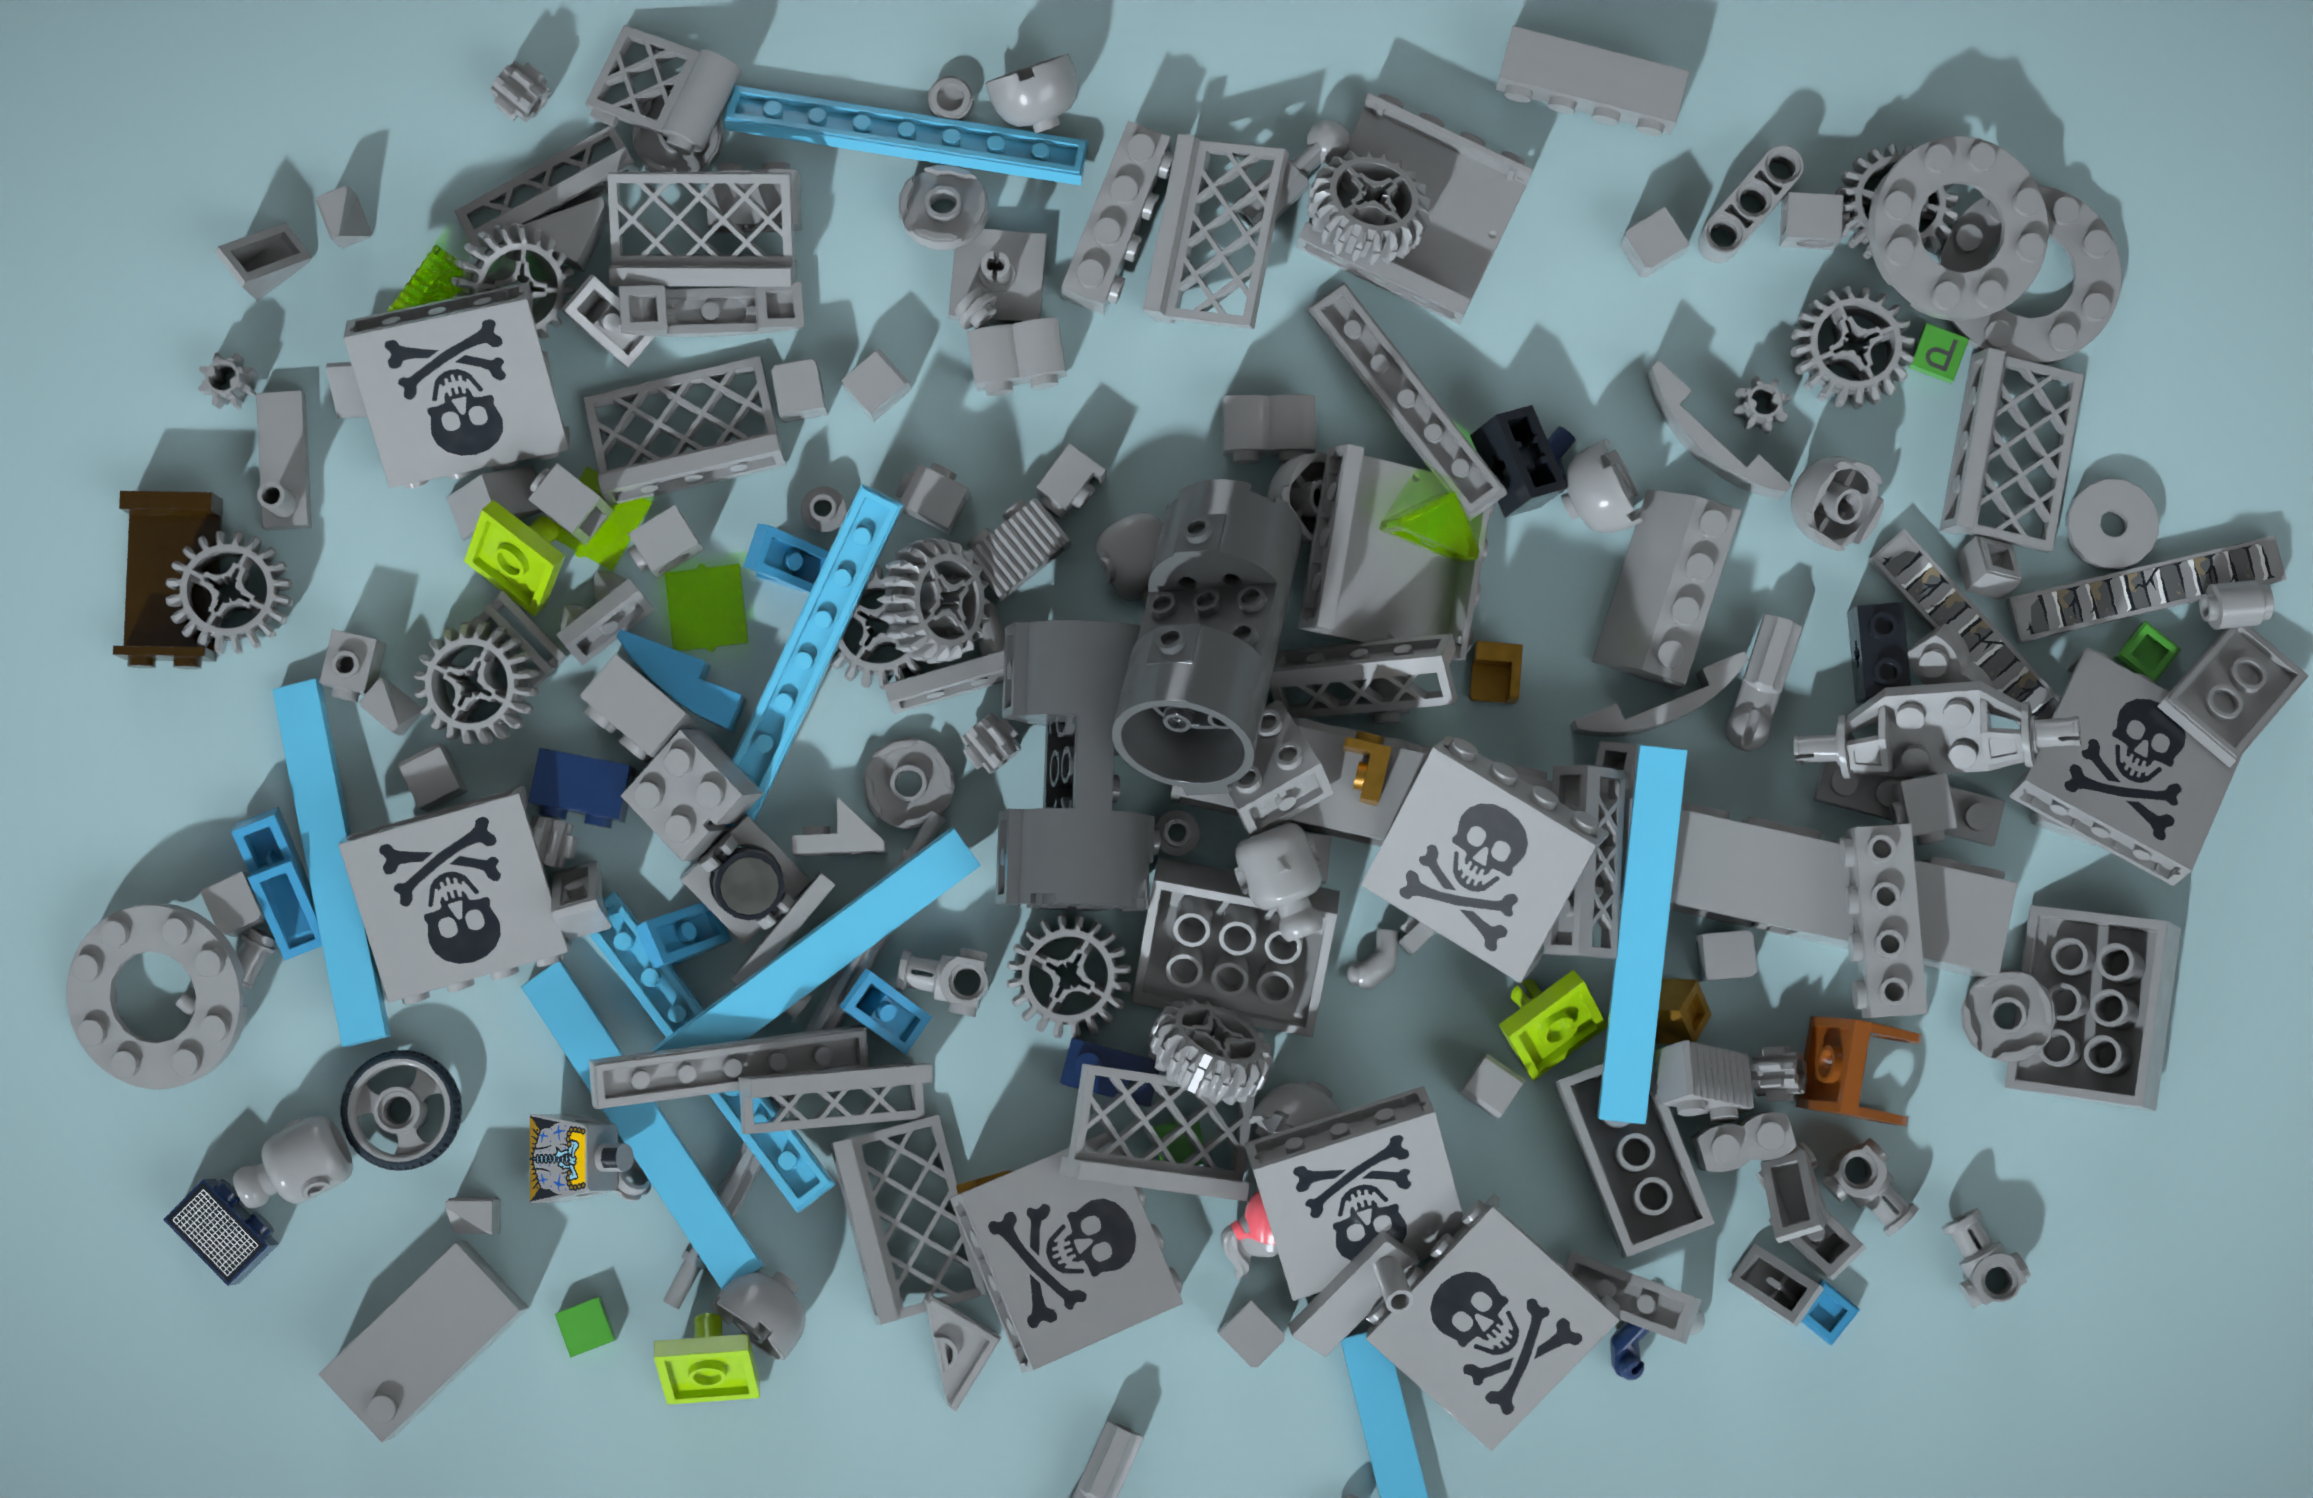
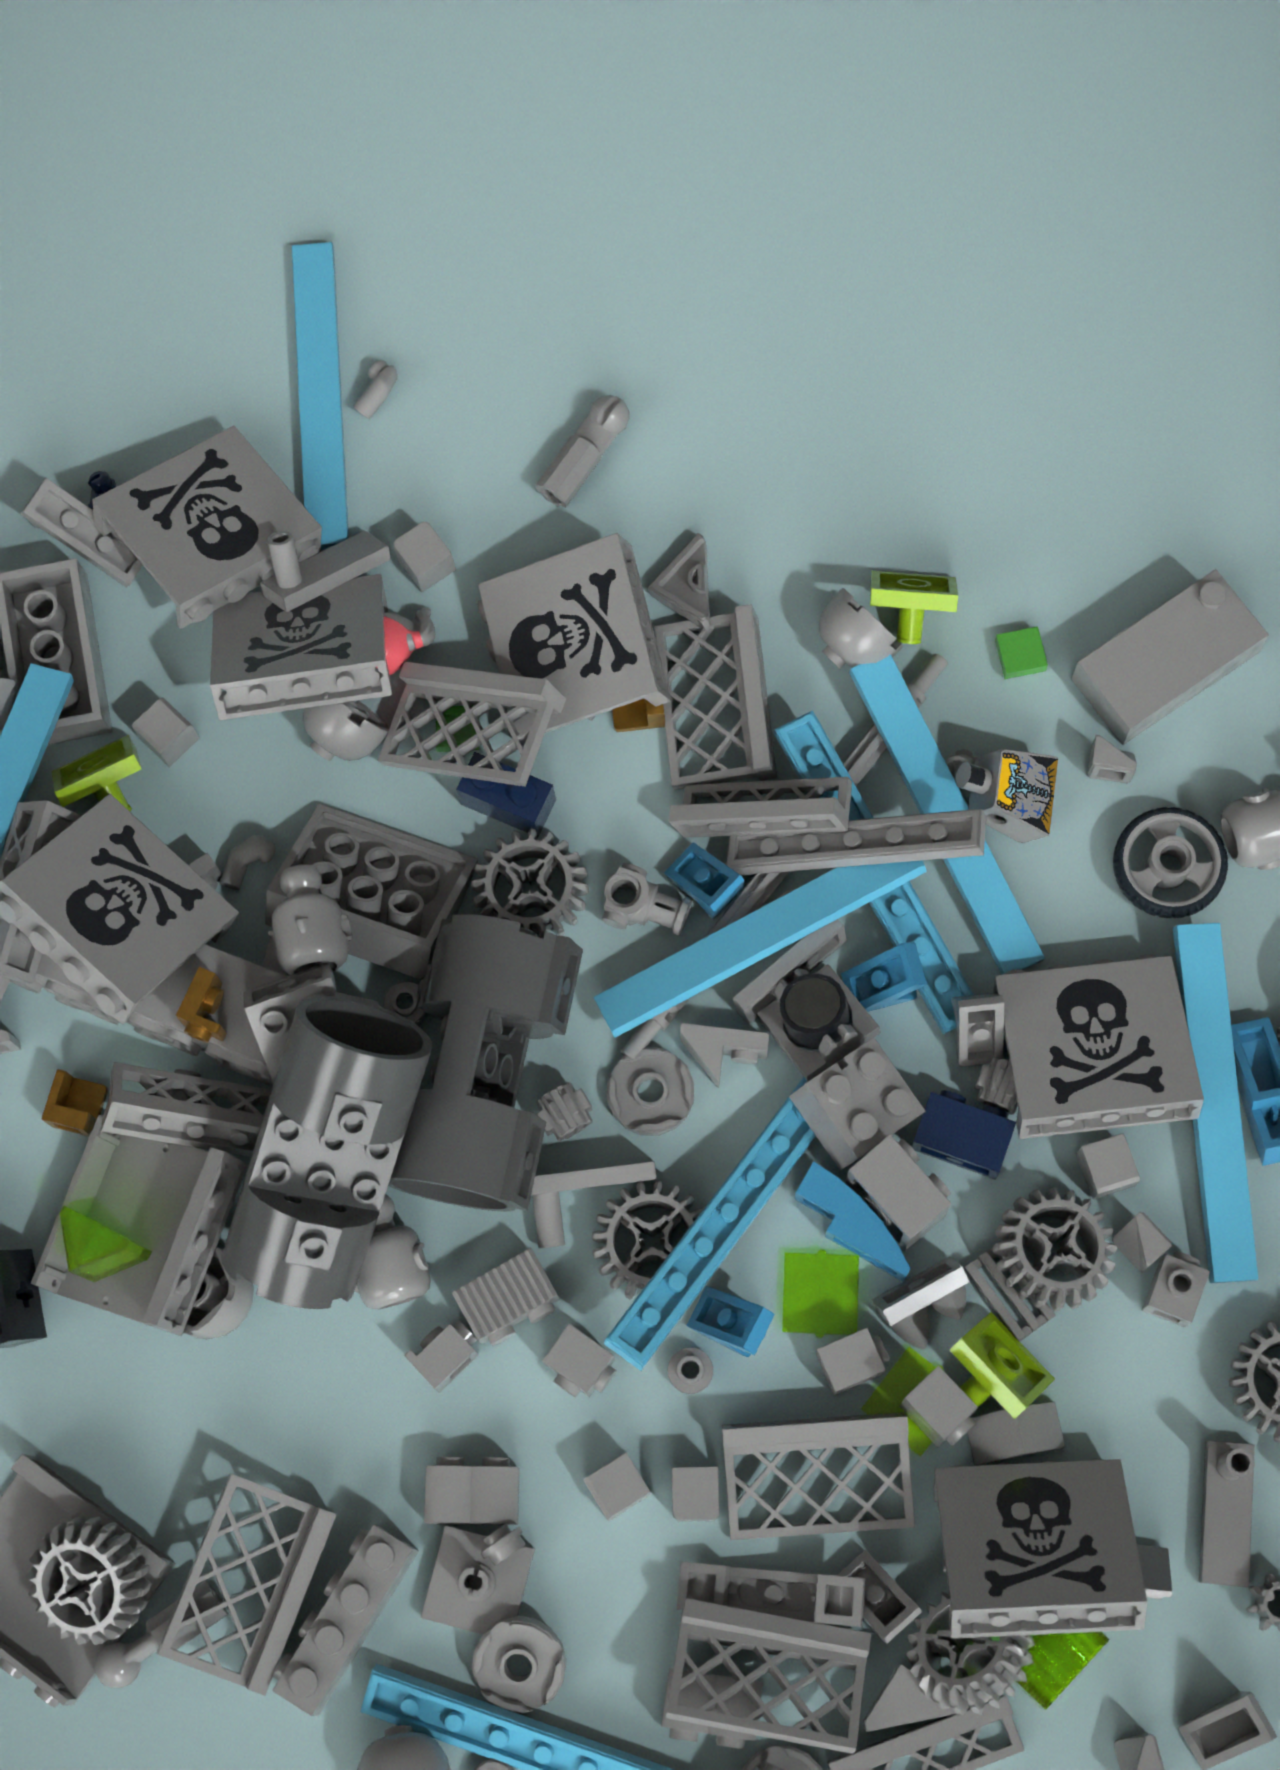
camera: 165 degrees left, 10 degrees down
light grey gear [877,538,991,664] -> none
light grey gear [1147,999,1273,1105] -> none
light grey brick [1223,394,1316,465] -> none
light grey tile [1308,282,1507,521] -> none

